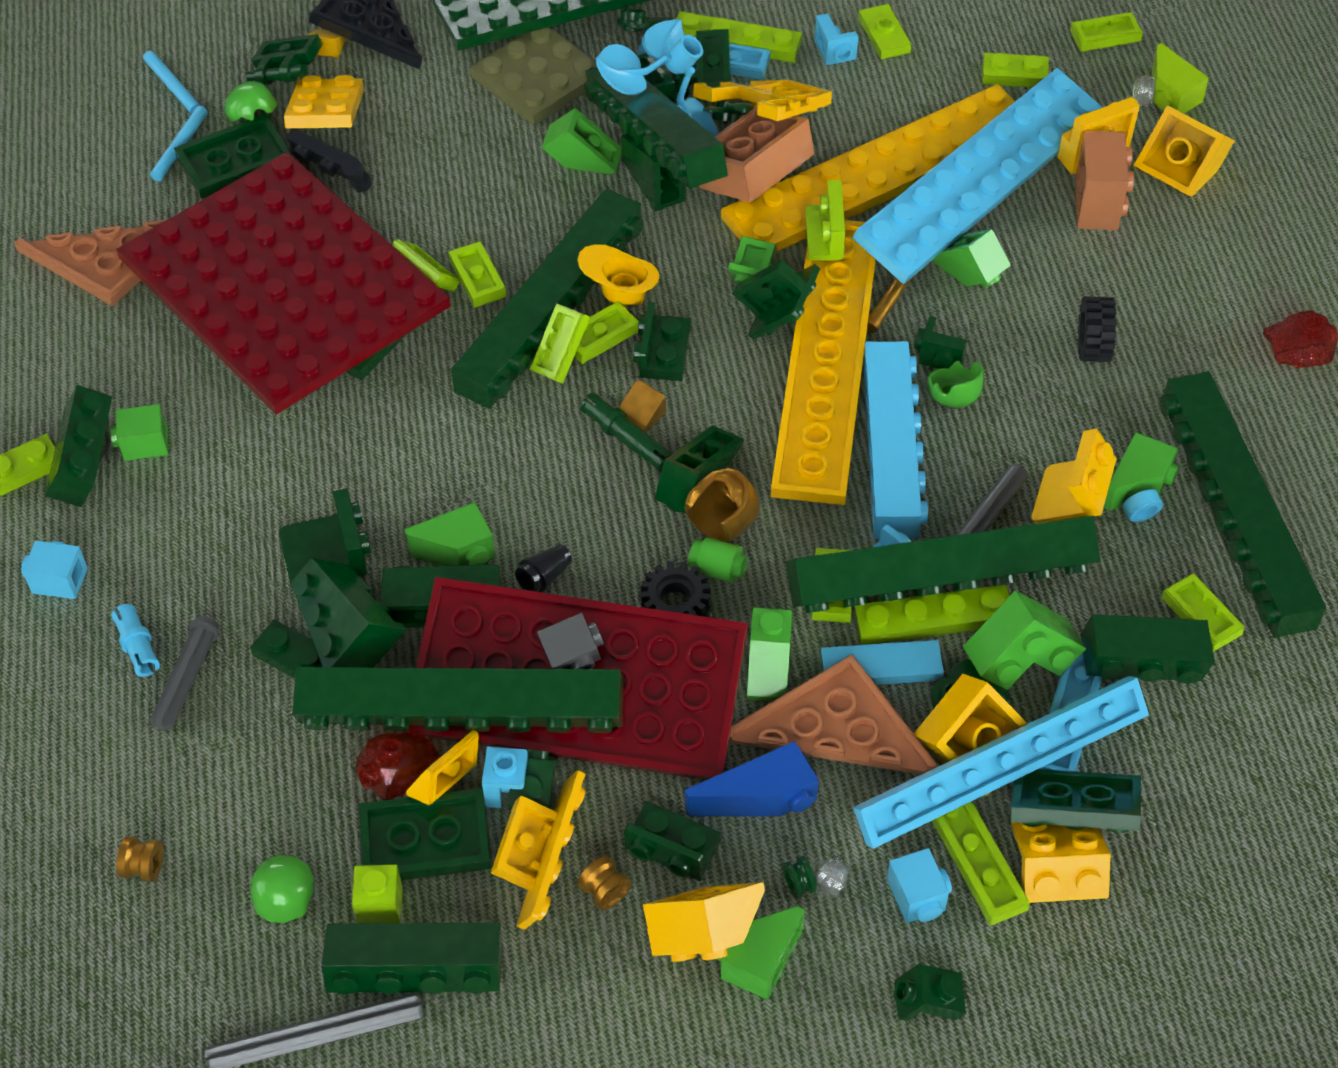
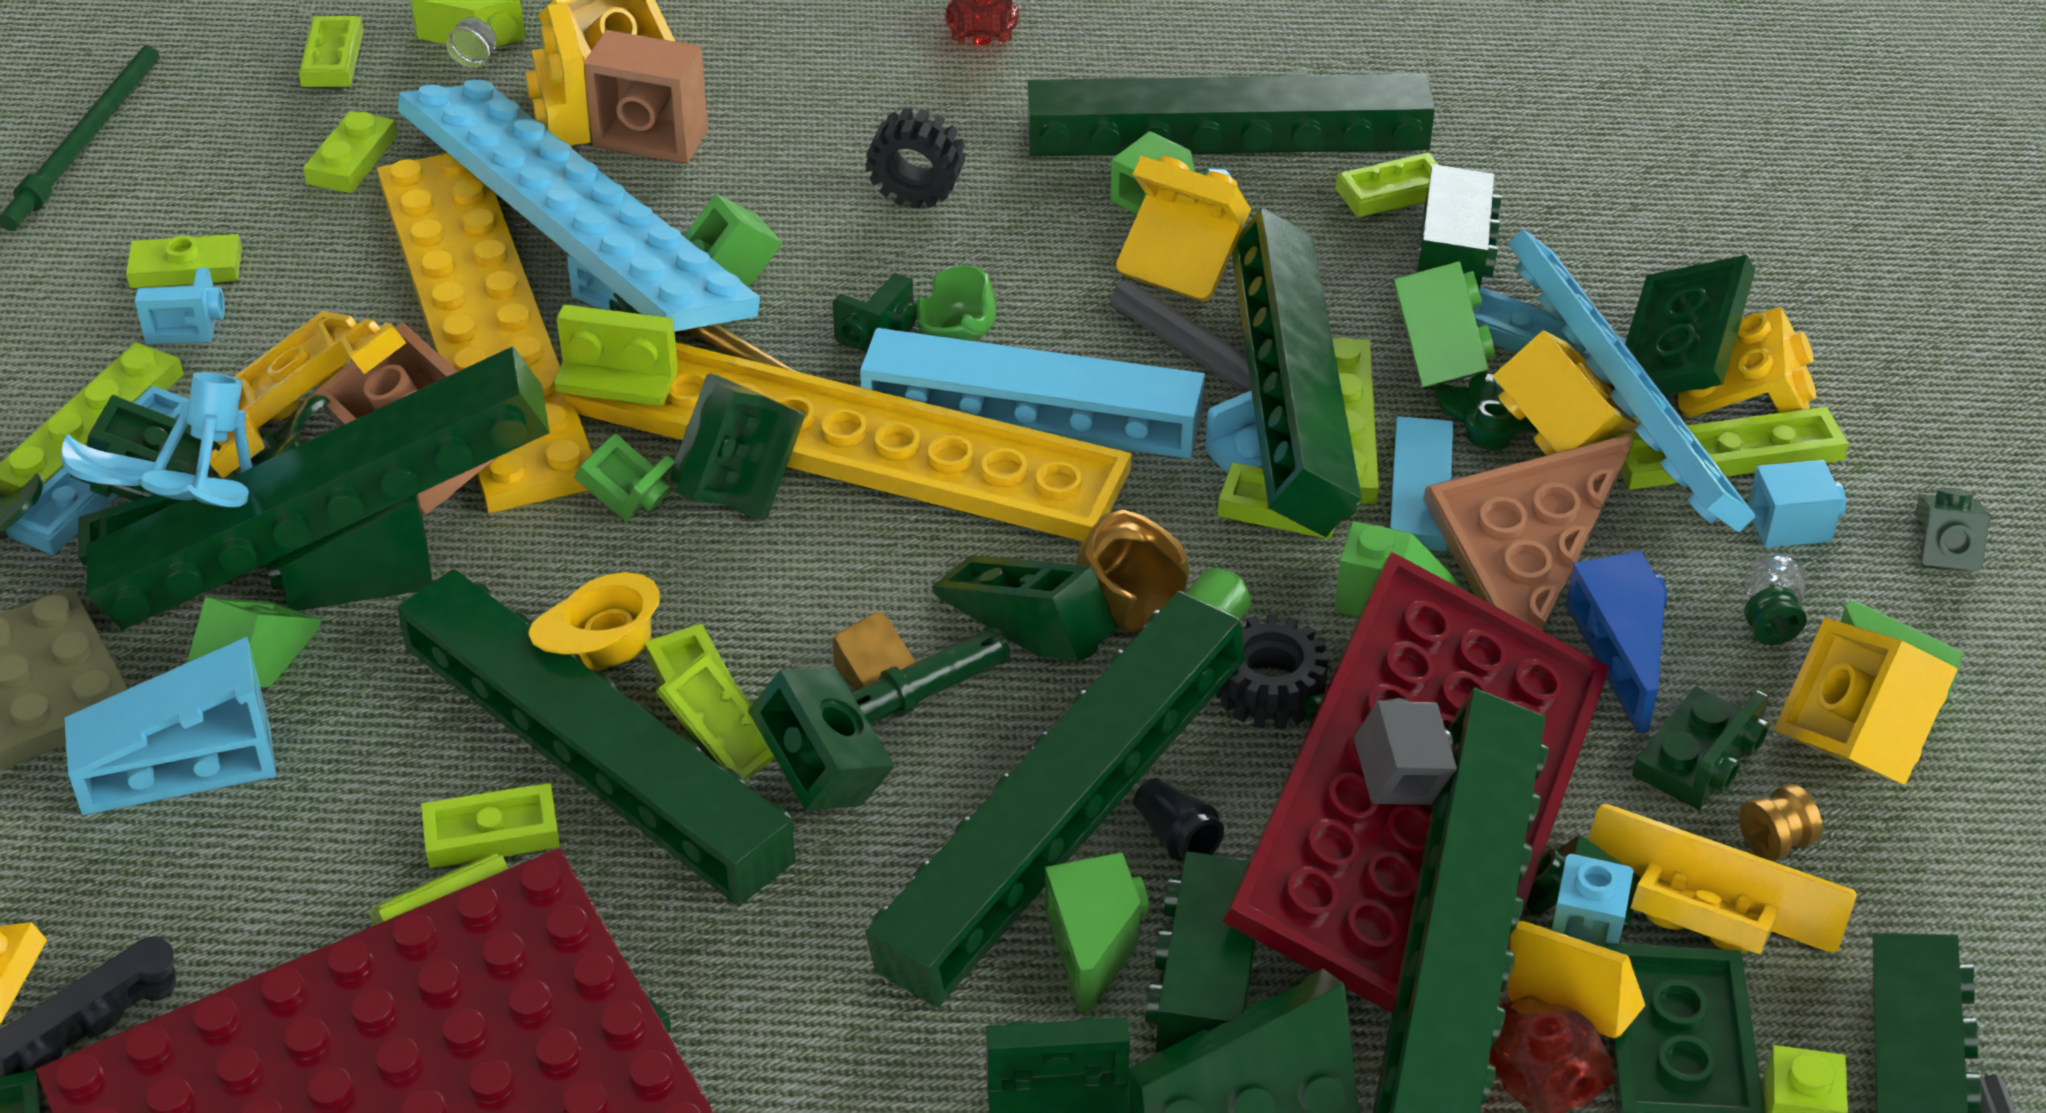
camera: 80 degrees left, 10 degrees down
dark green bracket [633,302,691,381] -> none
none -> medium azure wedge [64,637,277,815]
none -> dark green brick [748,668,895,811]
none -> dark green brick [865,591,1244,1008]

